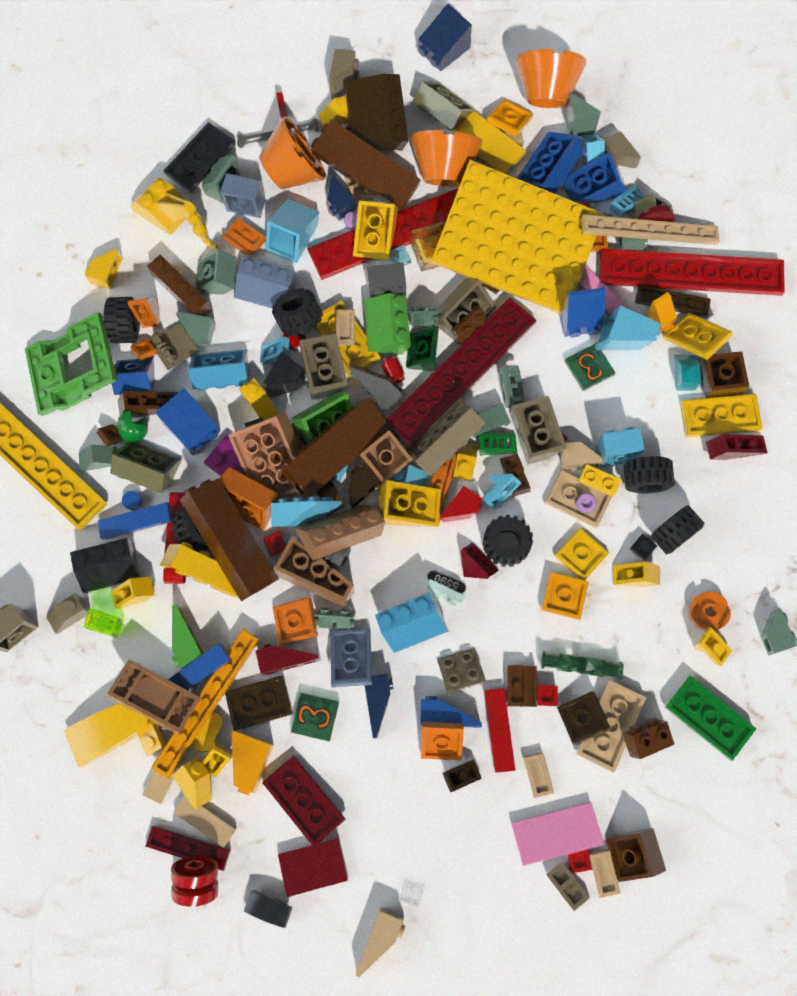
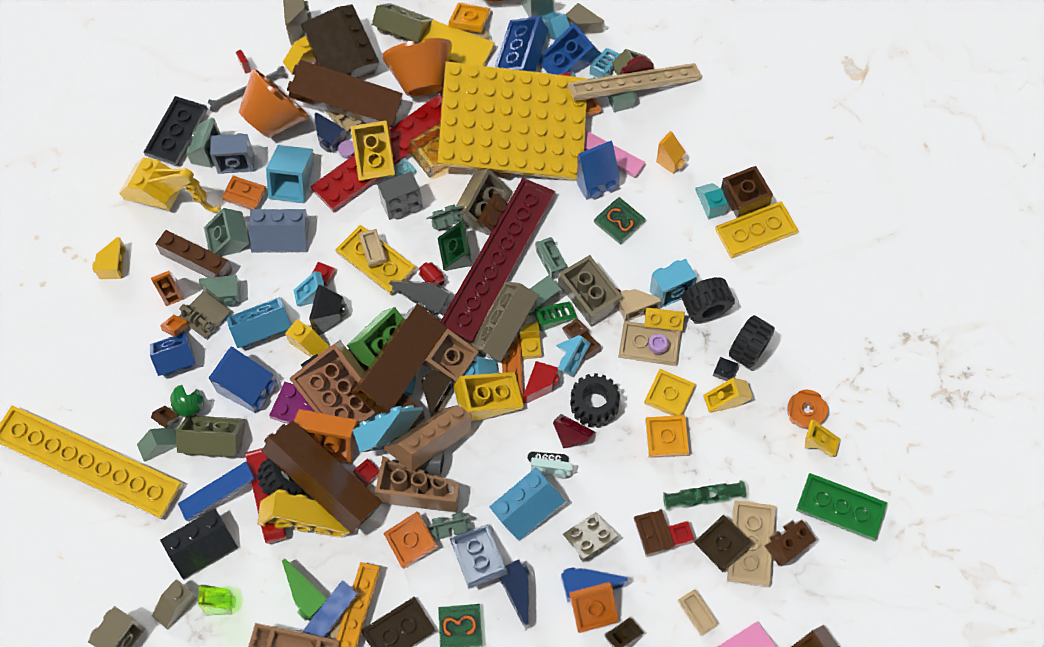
camera: 20 degrees left, 10 degrees down
bright green piece [24,312,118,416] -> none
black tyre [103,296,140,344] -> none
yellow slope [111,577,155,610] -> none
reddish brown slope [118,391,178,417] -> none
blue tile [122,491,142,511] -> none
dark red slope [255,644,321,676] -> none
black tyre [272,288,323,337] -> none
dark tan slope [299,334,348,400] -> none
bright green slope [364,293,411,355] -> none
red tile [484,688,516,773] -> none
medium azure slope [595,305,661,350] -> none
red plate [600,249,785,296] -> none
dark brown tile [634,285,711,318] -> none
yellow tile [664,312,733,360] -> none
dark red slope [706,434,768,460] -> none
sand green slope [760,608,797,656] -> none

